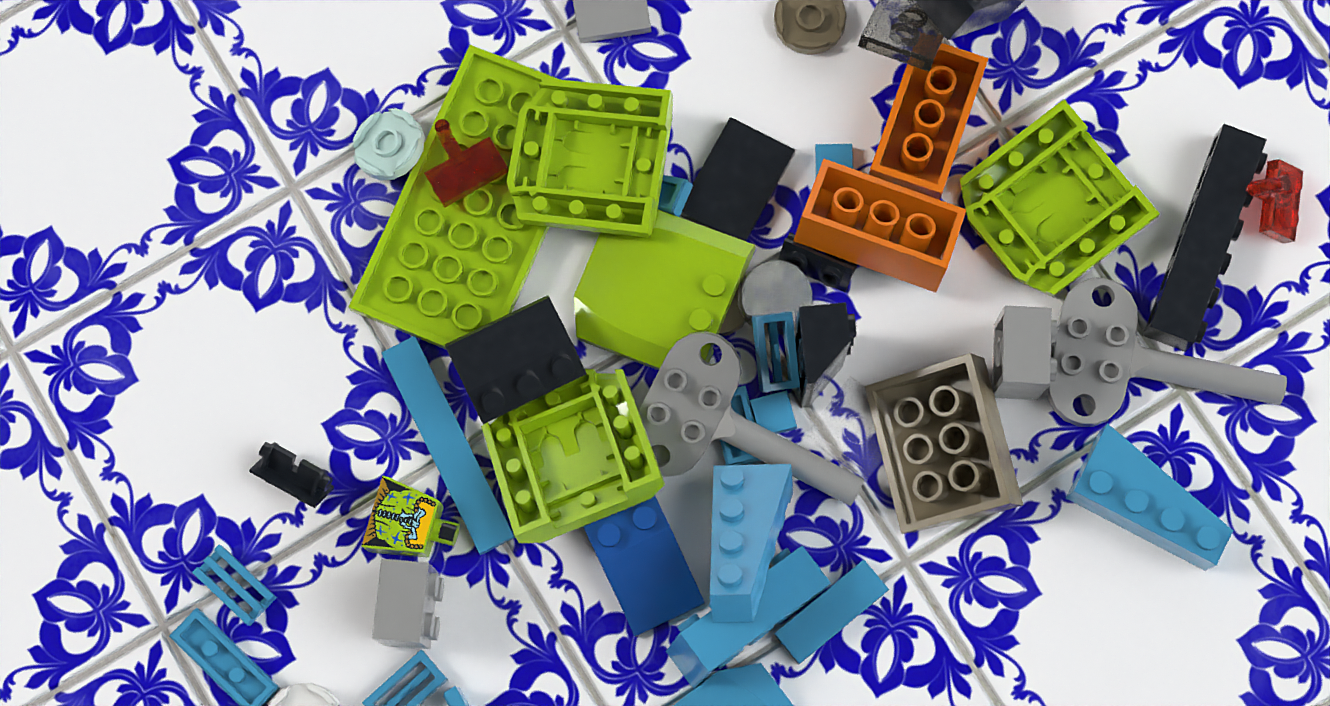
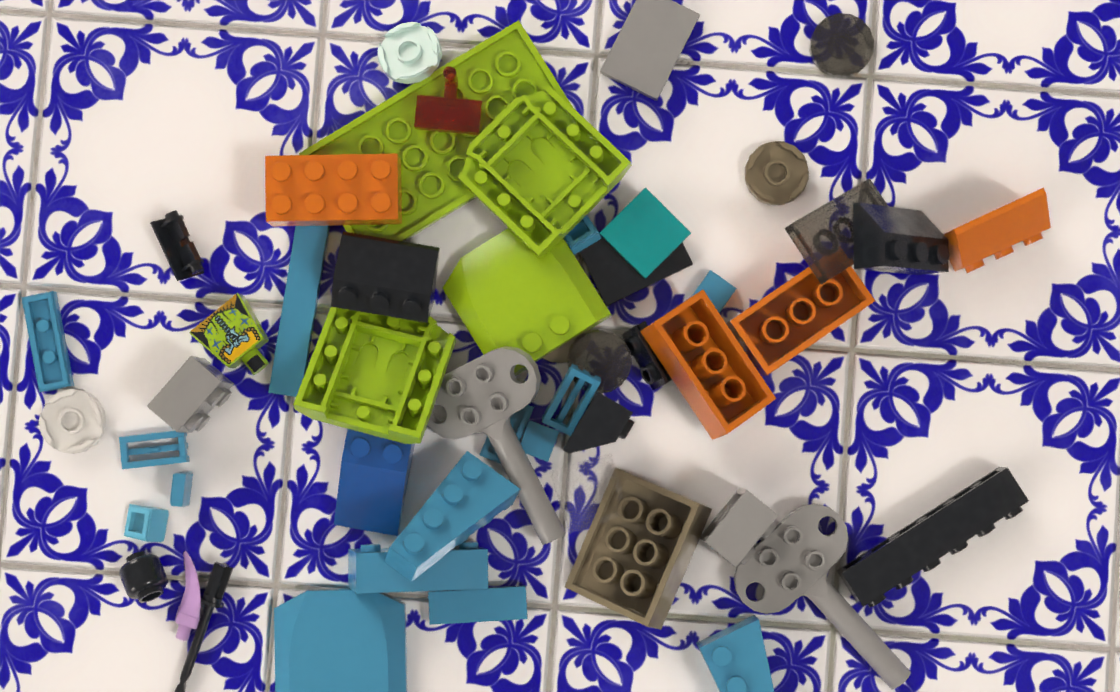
camera: 30 degrees right, 10 degrees up
dark azure tile [192,544,277,626] -> none
lime wedge [960,99,1160,297] -> none
clear red plate [1247,159,1303,243] -> none
none -> orange brick [265,153,402,227]
none -> teal tile [599,187,691,279]

